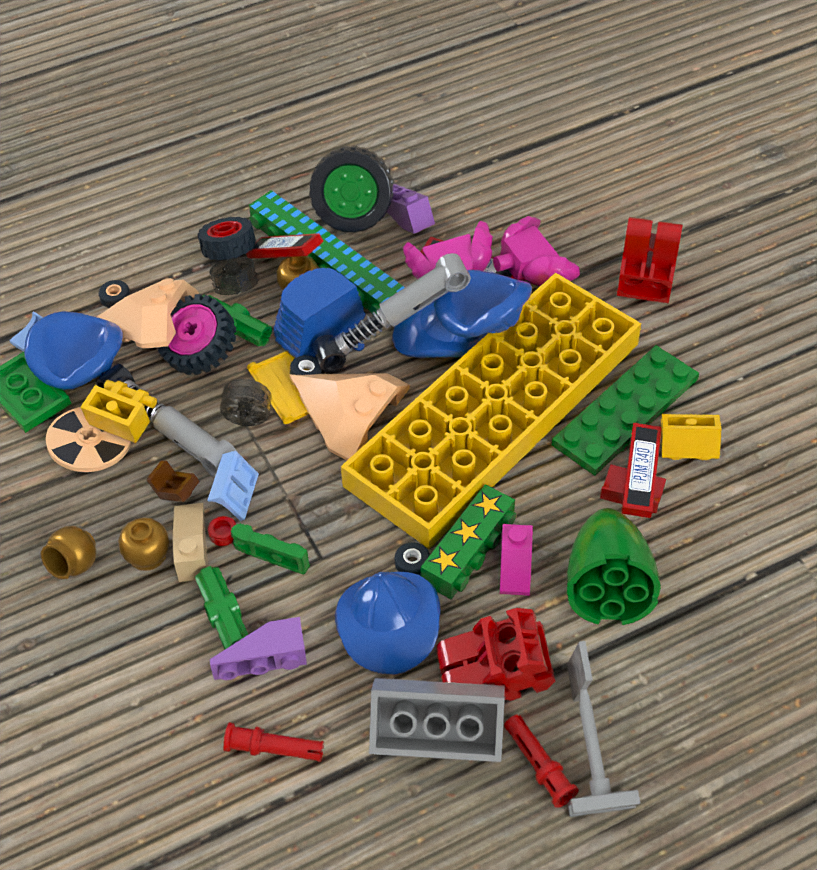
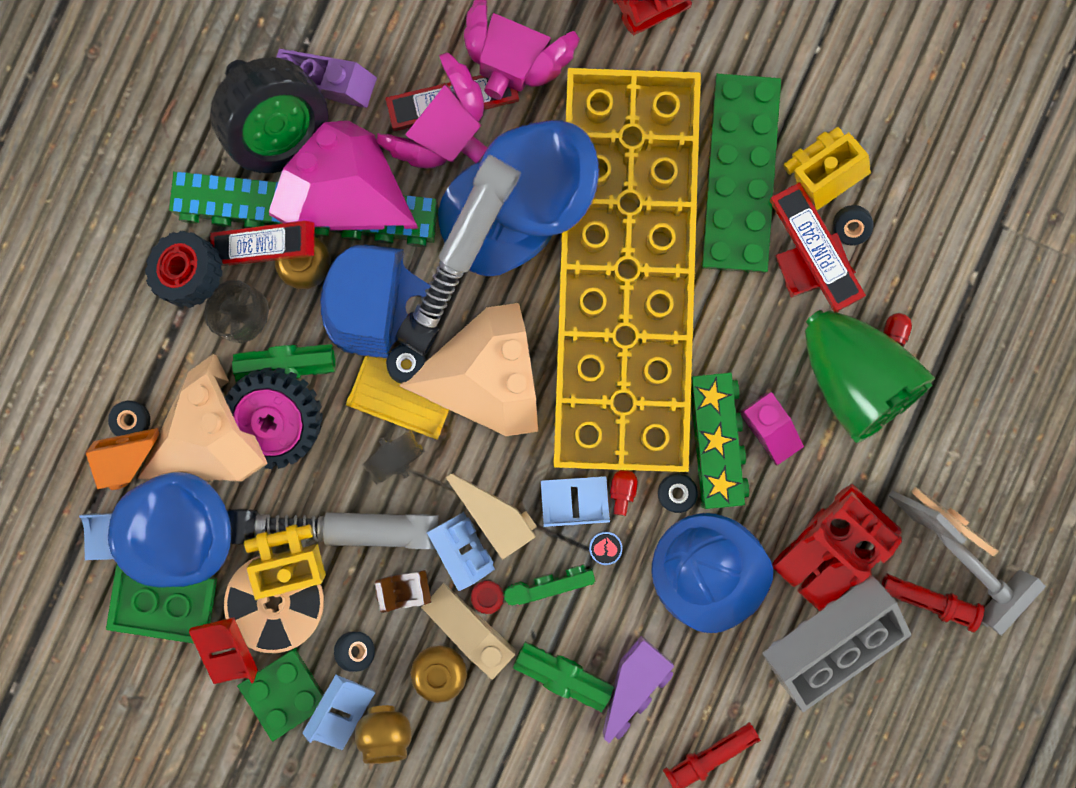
camera: 40 degrees left, 35 degrees up
none -> orange slope [86,428,160,490]
none -> red piece [189,617,258,684]
none -> green plate [237,648,324,742]
none -> dark pink wedge [269,120,418,230]
none -> light blue piece [303,675,375,750]
none -> black wheel [334,632,375,672]
none -> tan slope [446,473,537,560]
none -> light blue piece [541,476,610,527]
none -> tile [589,531,622,565]
none -> red cylinder [610,470,638,516]
none -> black wheel [833,205,874,245]
none -> red cylinder [883,313,912,347]
none -> light nougat piece [911,487,999,557]

